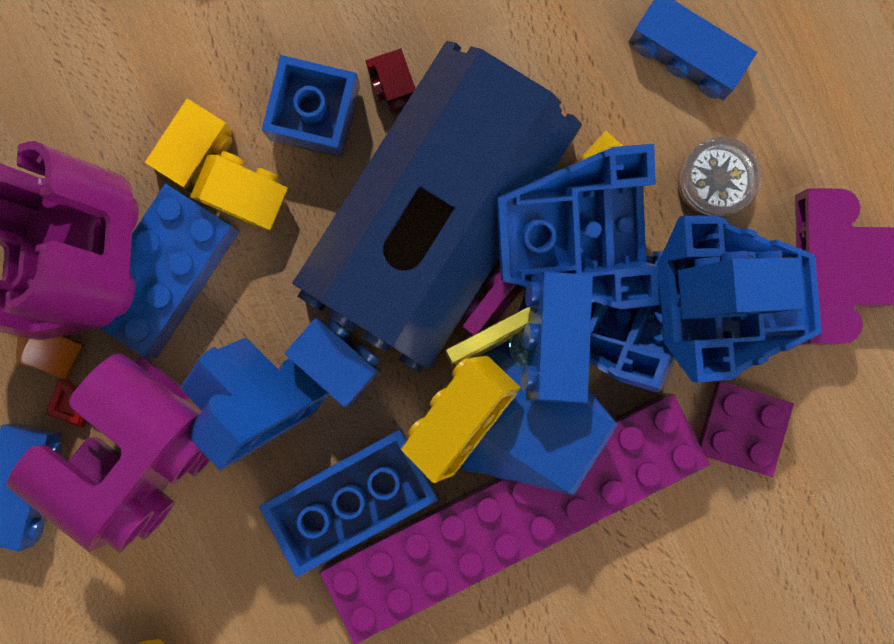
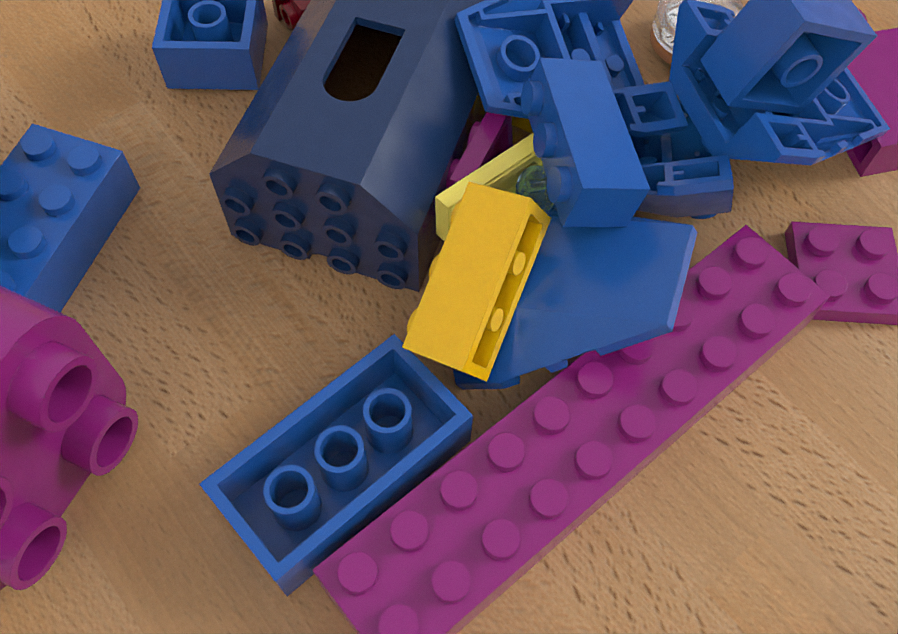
camera: 15 degrees left, 25 degrees down
yellow brick [145,98,233,193] -> none
blue brick [181,338,329,471] -> none
yellow brick [190,151,288,230] -> none
blue brick [284,317,382,407] -> none

